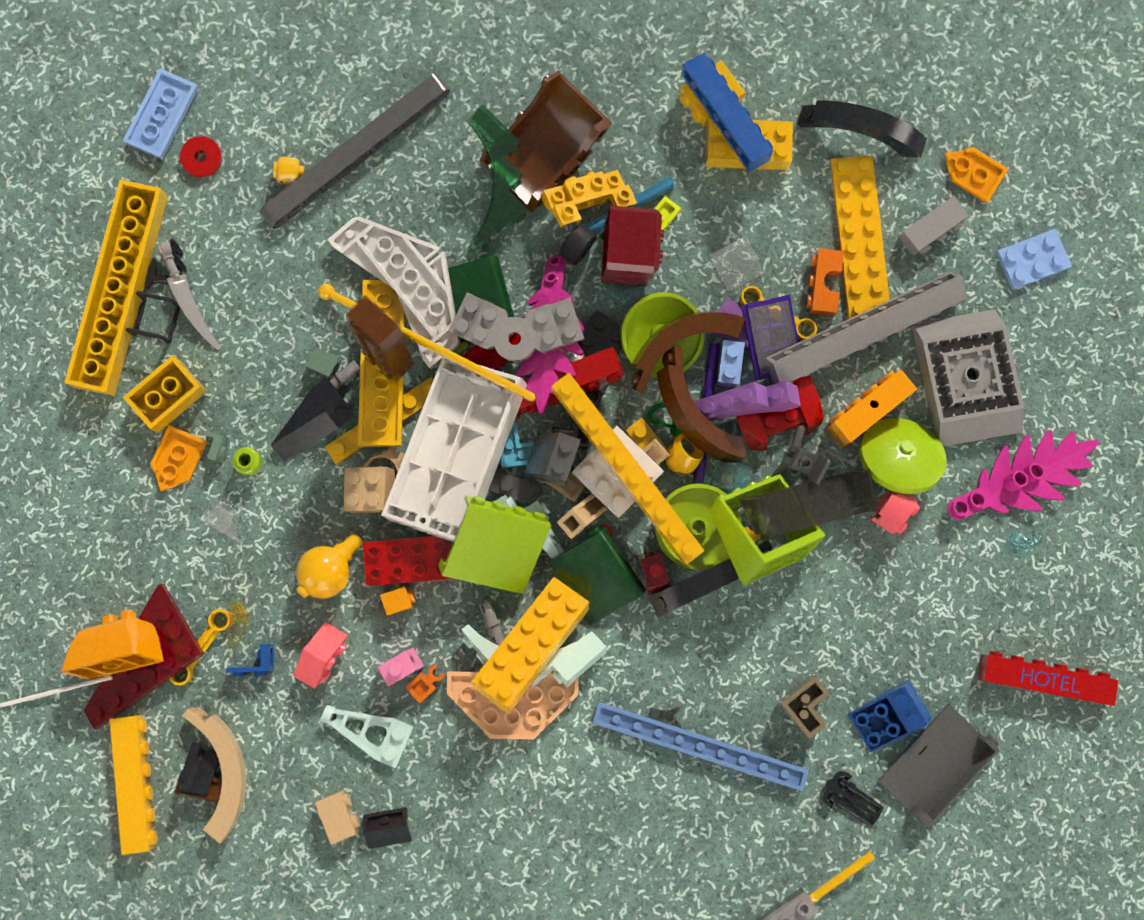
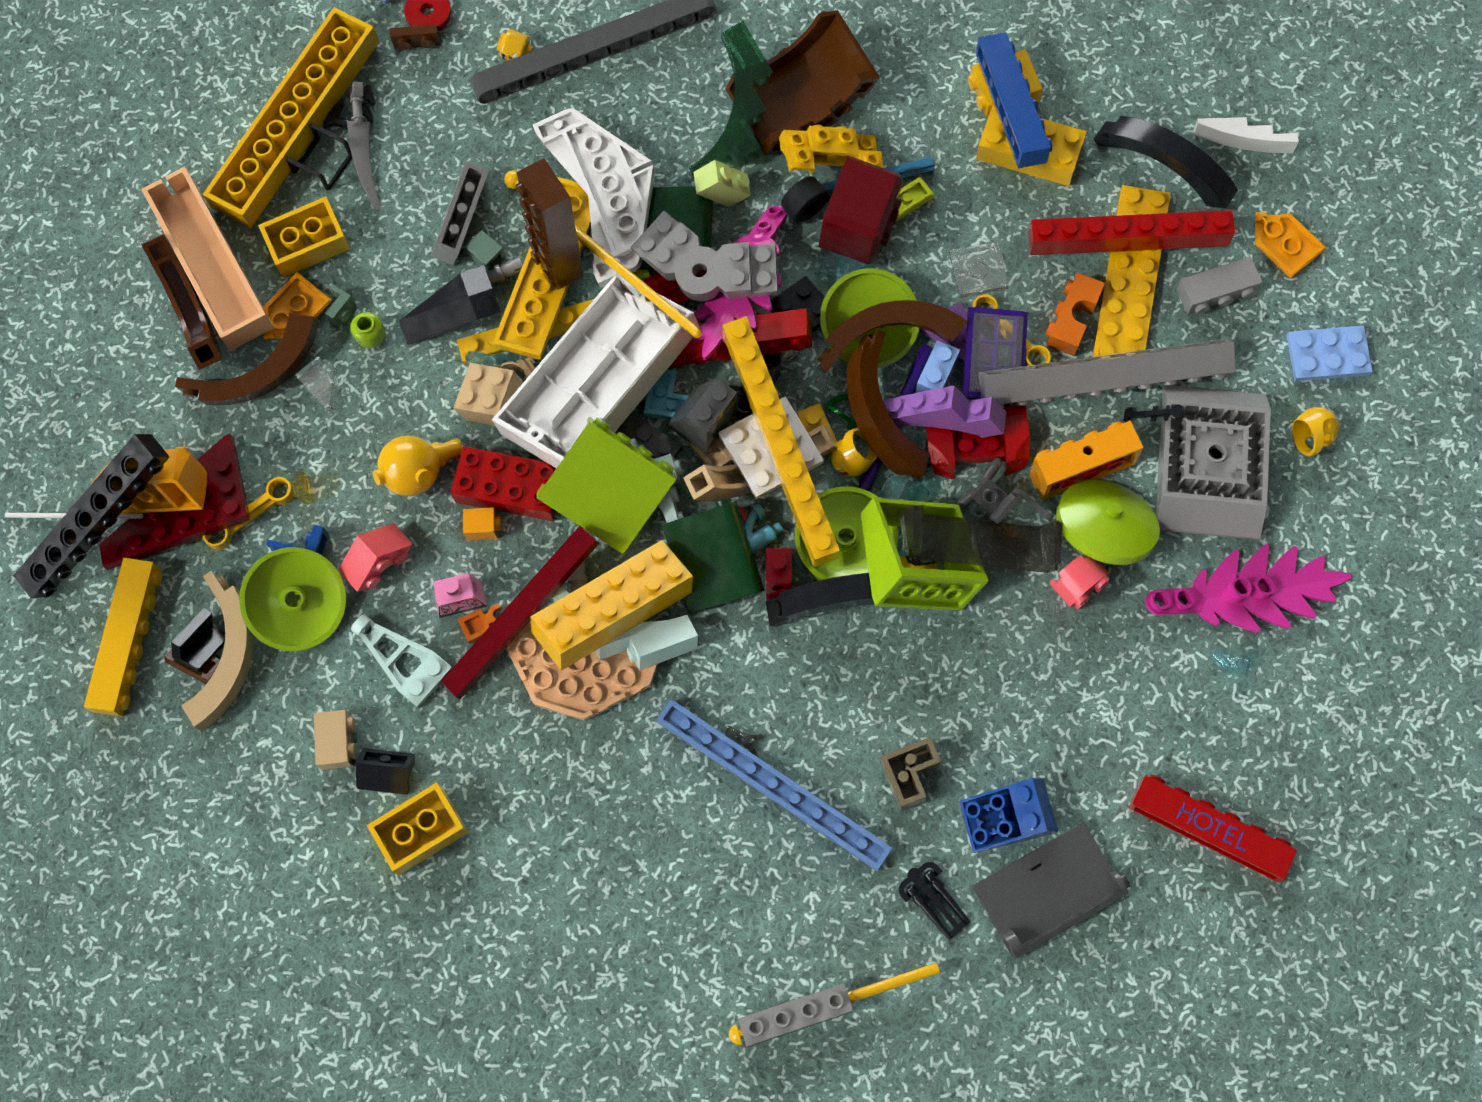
camera: 25 degrees right, 10 degrees down
none -> black brick [13,434,170,599]
none -> light nougat piece [141,166,274,351]
none -> reddish brown arch [141,233,222,370]
none -> reddish brown arch [175,313,319,406]
none -> lime dish [239,547,346,651]
none -> yellow brick [366,782,469,876]
none -> reddish brown plate [390,25,441,50]
none -> light grey brick [430,161,489,265]
none -> dark red tile [441,525,600,699]
none -> clear light blue tile [465,351,500,368]
none -> yellowish green piece [693,160,751,207]
none -> medium azure plant [744,503,783,555]
none -> red brick [1028,210,1235,255]
none -> black piece [1123,404,1185,423]
none -> white slope [1193,117,1299,153]
none -> yellow helmet [1292,407,1339,456]

